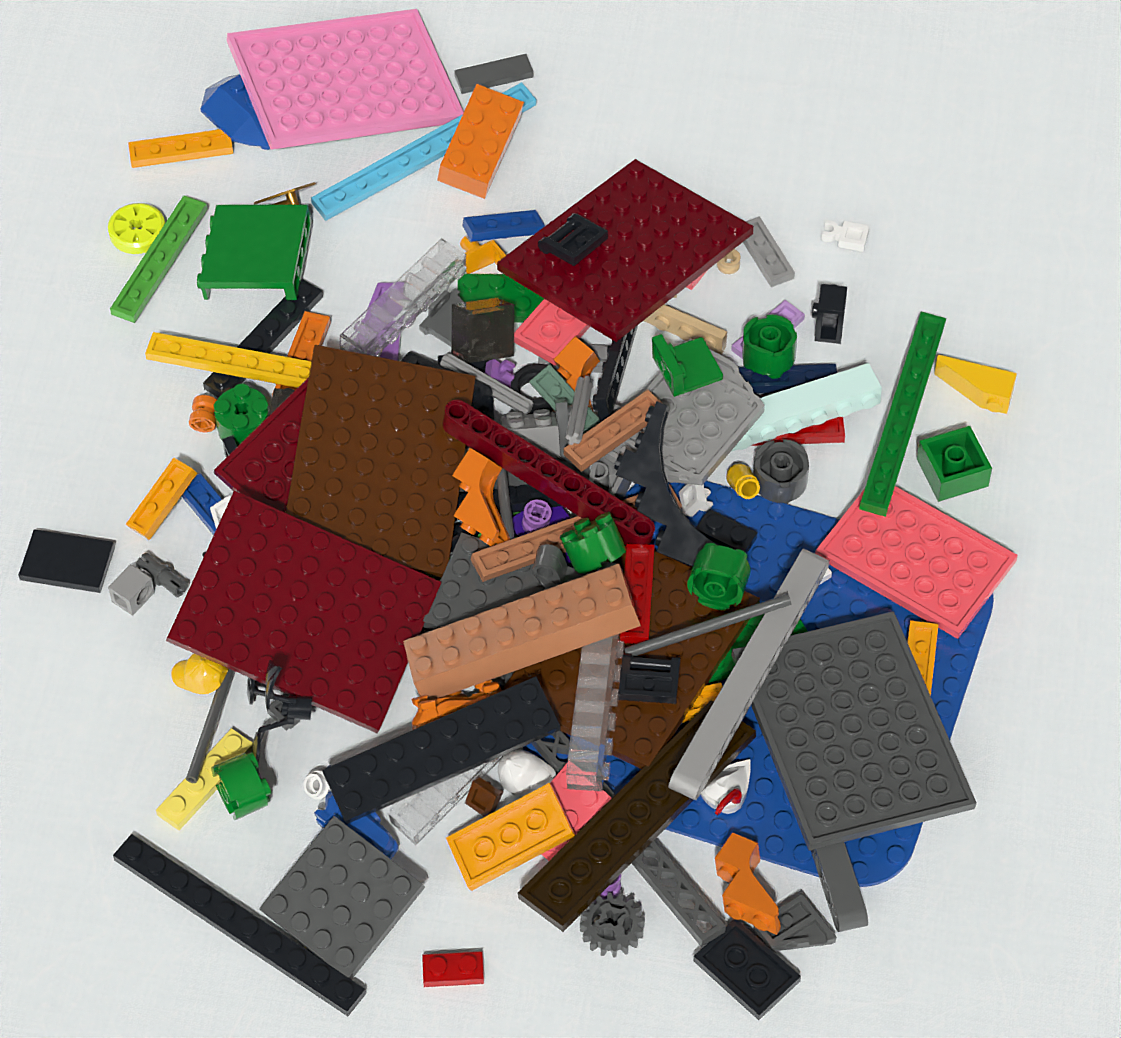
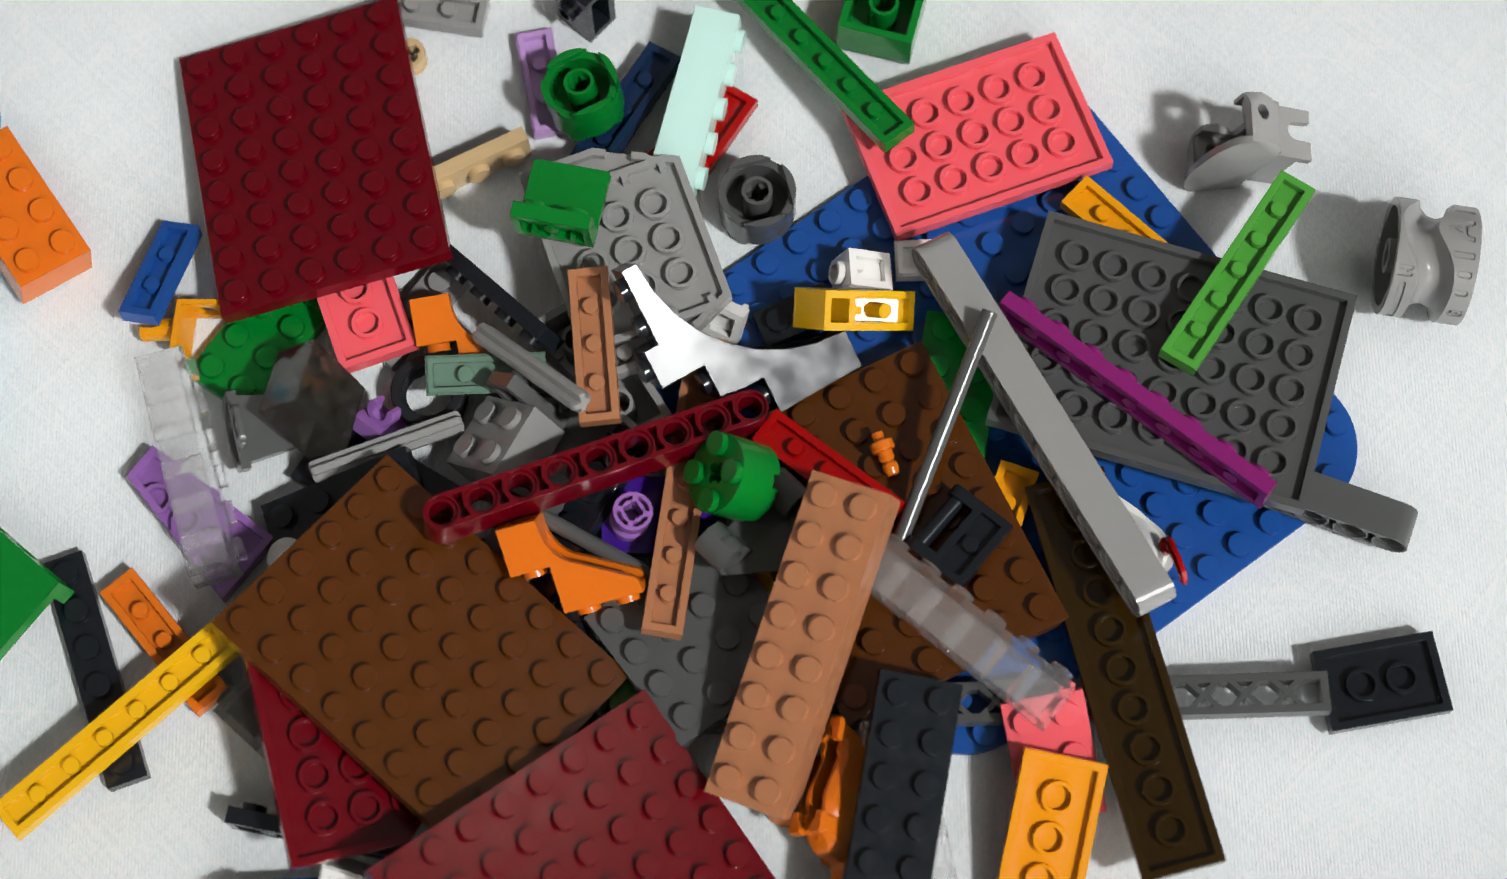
camera: 55 degrees left, 15 degrees up
orange wheel [189,395,217,433] -> none
green brick [214,383,270,445] -> none
reddish brown tile [465,777,503,817] -> none
white piece [498,750,556,796] -> none
black plate [538,213,608,266] -> none
dark grey gear [580,892,645,958] -> none
green brick [687,543,751,610] -> none
orange arch [715,832,781,935] -> none
yellow piece [726,463,760,499] -> none
dark grey wing [753,894,837,952] -> none
none -> yellow slope [793,287,915,331]
none -> white bracket [828,248,893,290]
none -> orange piece [869,430,899,477]
none -> magenta plate [999,291,1277,509]
none -> bright green plate [1158,170,1316,376]
none -> light grey piece [1183,92,1312,191]
none -> light grey piece [1372,196,1482,326]

